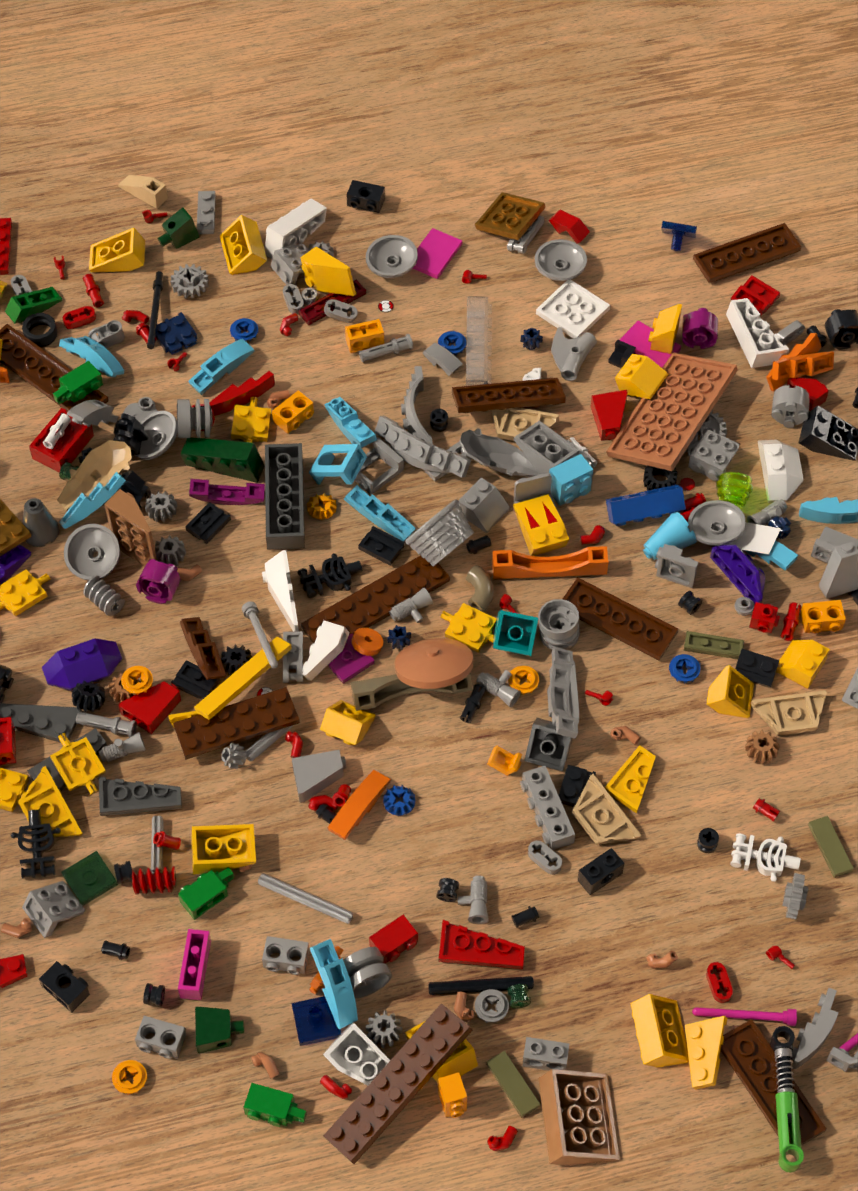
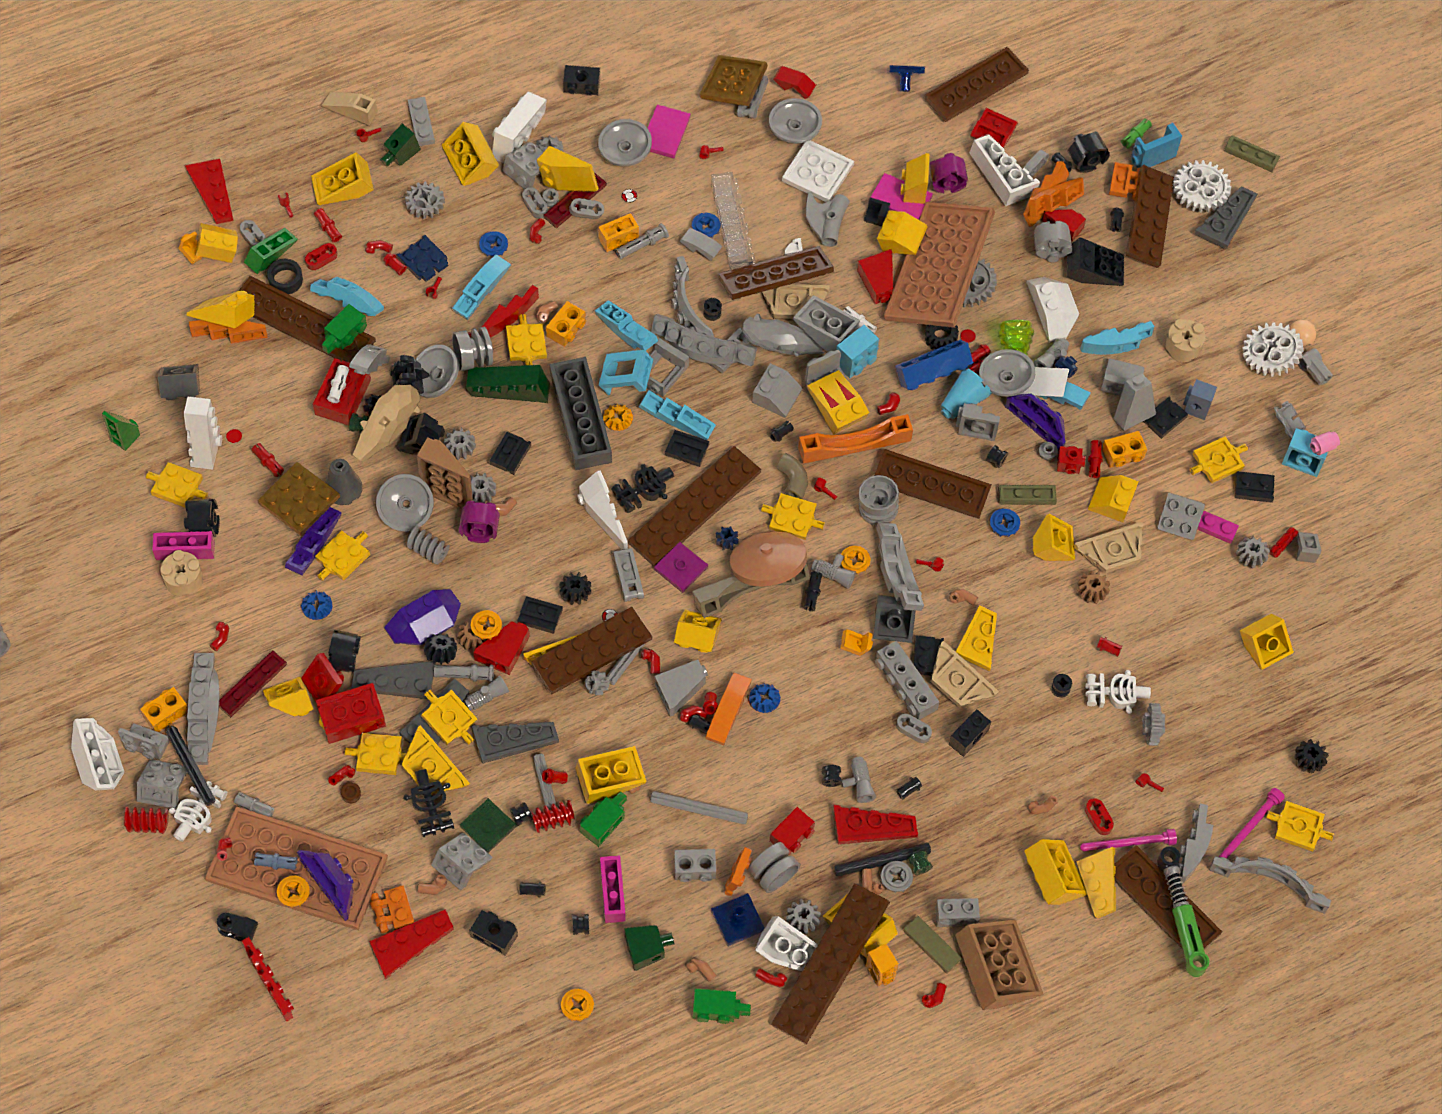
camera: 15 degrees left, 5 degrees up
medium azure slope [59,472,126,529] -> none
light grey piece [88,320,125,349] -> none
light grey plate [123,397,157,423] -> none
light grey brick [135,1016,187,1059] -> none
black bar [147,271,164,349] -> none
reddish brown slope [180,617,226,680] -> none
magenta slope [189,479,265,505] -> none
yellow tile [194,637,292,720] -> none
light grey piece [242,602,278,668] -> none
white slope [302,621,349,681] -> none
medium azure slope [310,939,358,1029] -> none
orange piece [351,628,383,656] -> none
light grey piece [389,588,433,623] -> none
light grey piece [405,499,474,566] -> none
teal slope [493,610,539,656] -> none
dark blue gear [520,328,543,350] -> none
light grey bracket [689,430,739,483] -> none
black plate [735,649,779,688] -> none
olive tile [808,816,854,878] -> none

